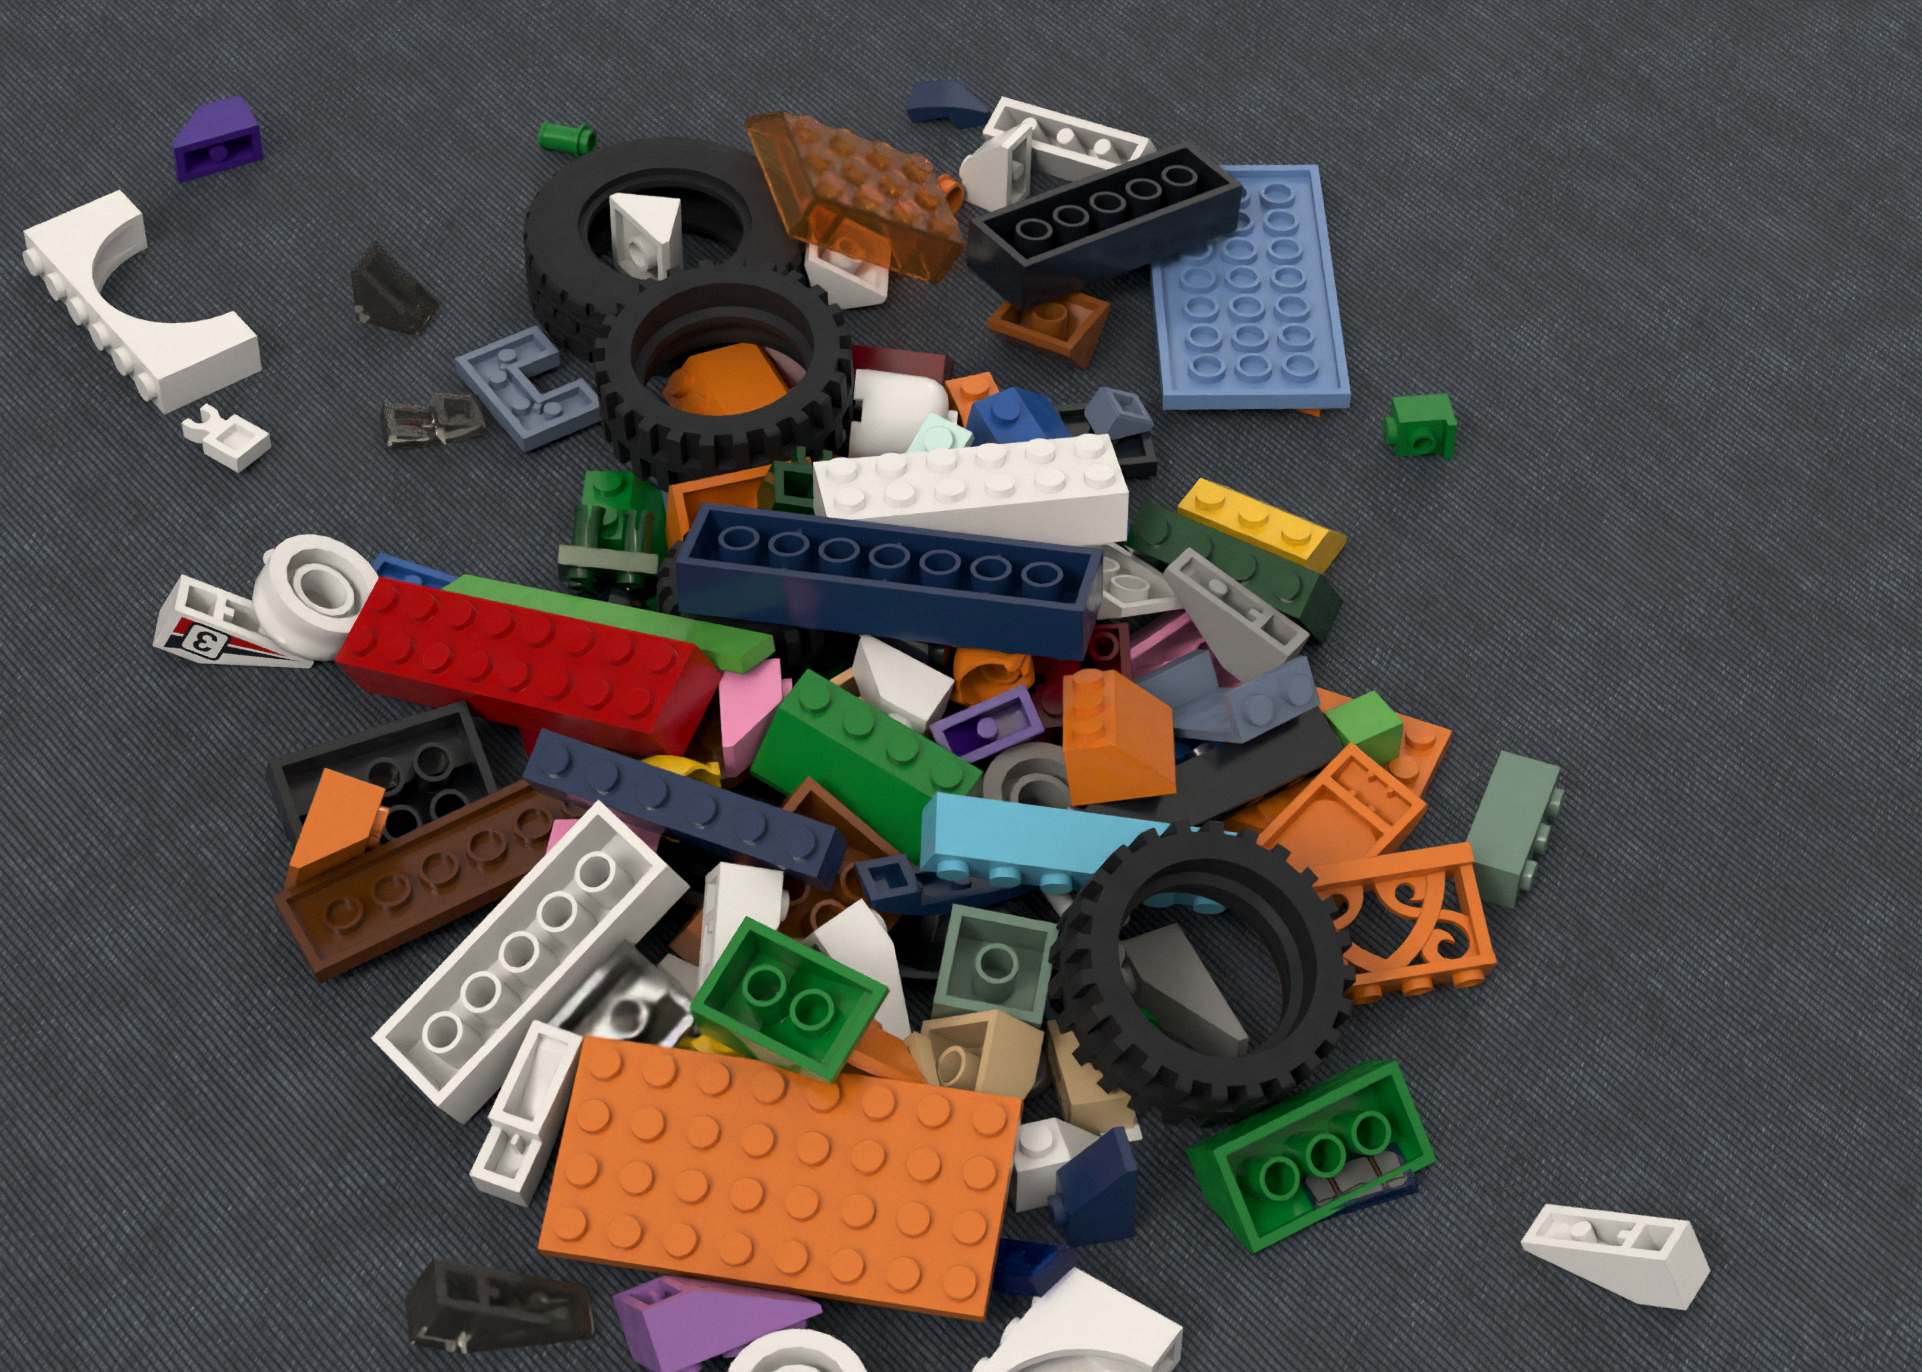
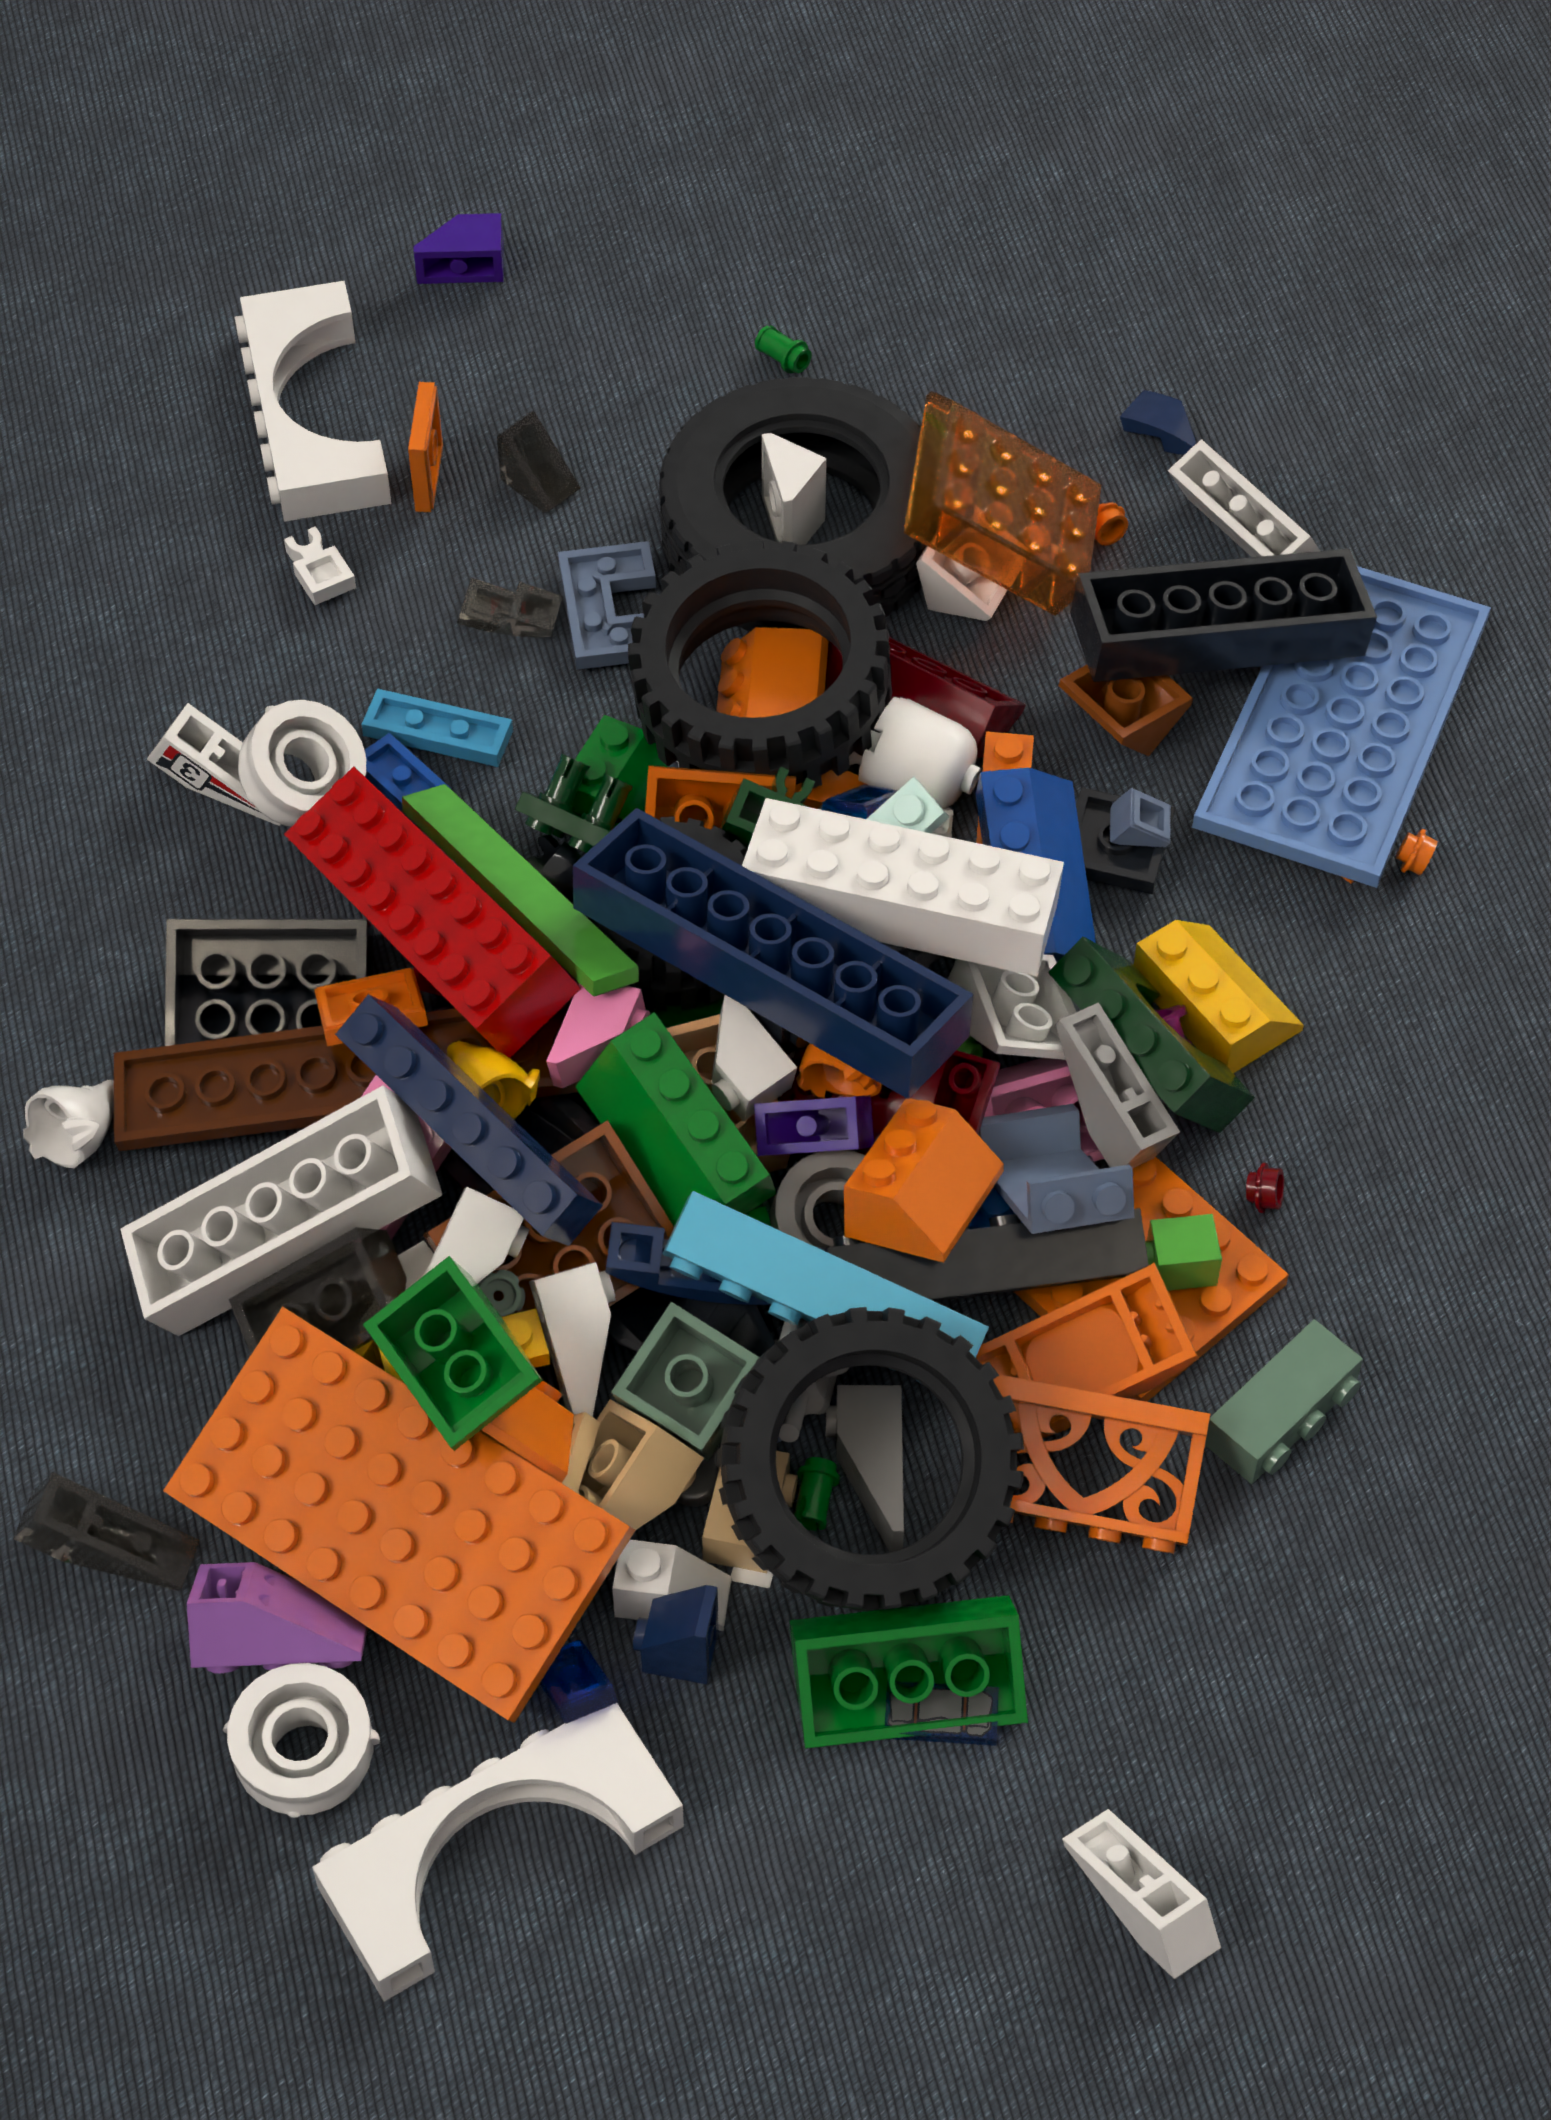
camera: 25 degrees right, 10 degrees up
orange slope [284,768,390,891] -> none
white slope [469,1020,584,1208] -> none
white slope [959,122,1032,212] -> none
green brick [1382,393,1457,460] -> none
none -> white hat [23,1080,114,1169]
none -> orange tile [314,968,428,1047]
none -> dark azure plate [362,689,513,767]
none -> orange tile [408,382,443,512]
none -> dark red plate [1246,1162,1284,1213]
none -> orange plate [1396,829,1438,876]

